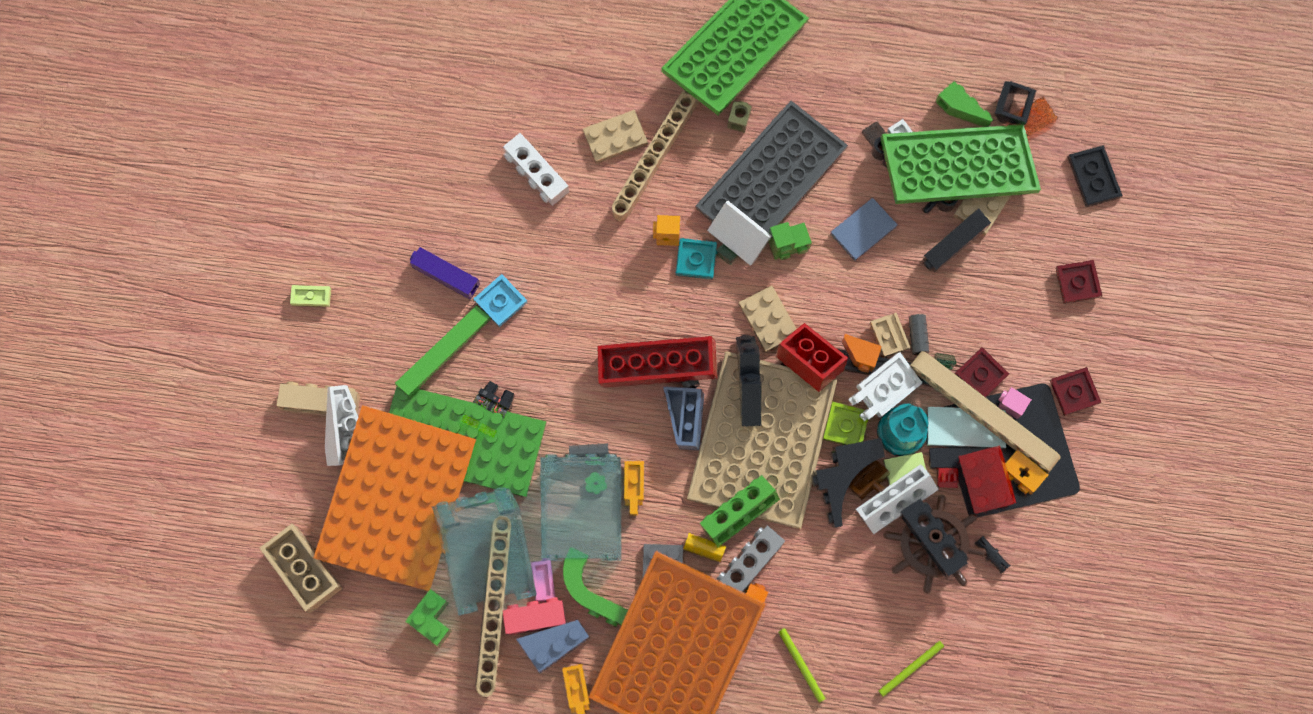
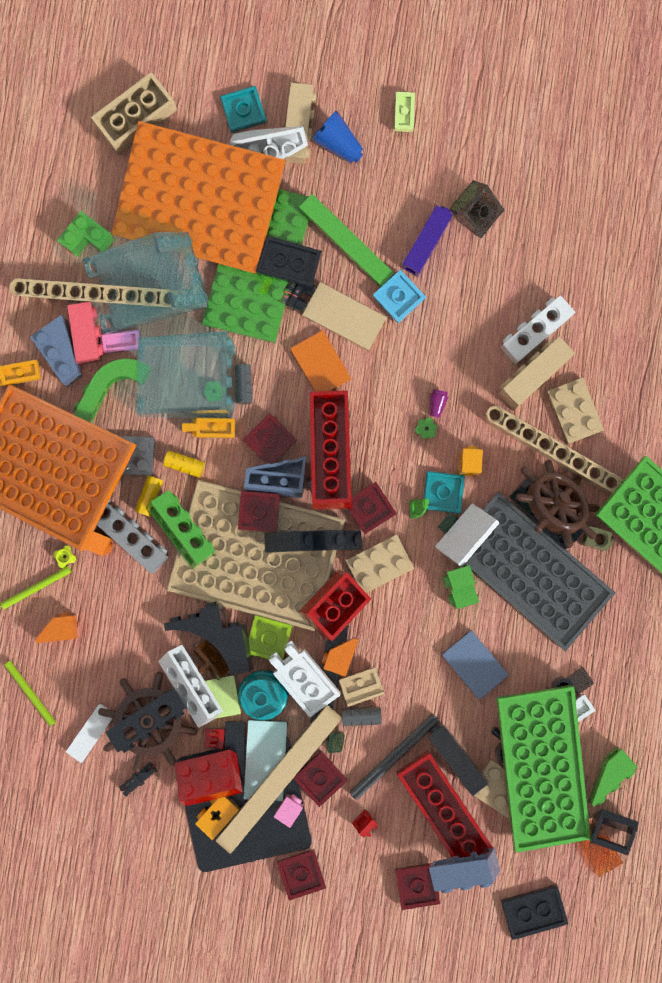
camera: 90 degrees right, 10 degrees up
none -> orange slope [35,612,79,643]
none -> neon yellow plate [53,546,76,568]
none -> white tile [66,703,113,763]
none -> yellow axle [163,450,205,478]
none -> teal tile [220,85,267,133]
none -> dark red plate [238,491,280,533]
none -> dark red plate [243,413,297,464]
none -> black tile [256,236,322,289]
none -> orange tile [290,330,351,392]
none -> tan tile [302,282,387,351]
none -> blue cone [312,111,364,163]
none -> dark red plate [347,482,397,535]
none -> dark grey axle [350,714,439,800]
none -> red tile [352,810,378,838]
none -> red brick [396,750,493,858]
none -> bright green tile [410,499,429,519]
none -> bright green plant [415,418,437,439]
none -> magenta cone [429,389,449,418]
none -> sand blue wedge [429,847,500,893]
none -> clear smoke slope [449,180,504,238]
none -> tan brick [498,336,576,411]
none -> reddish brown brick [509,459,600,550]

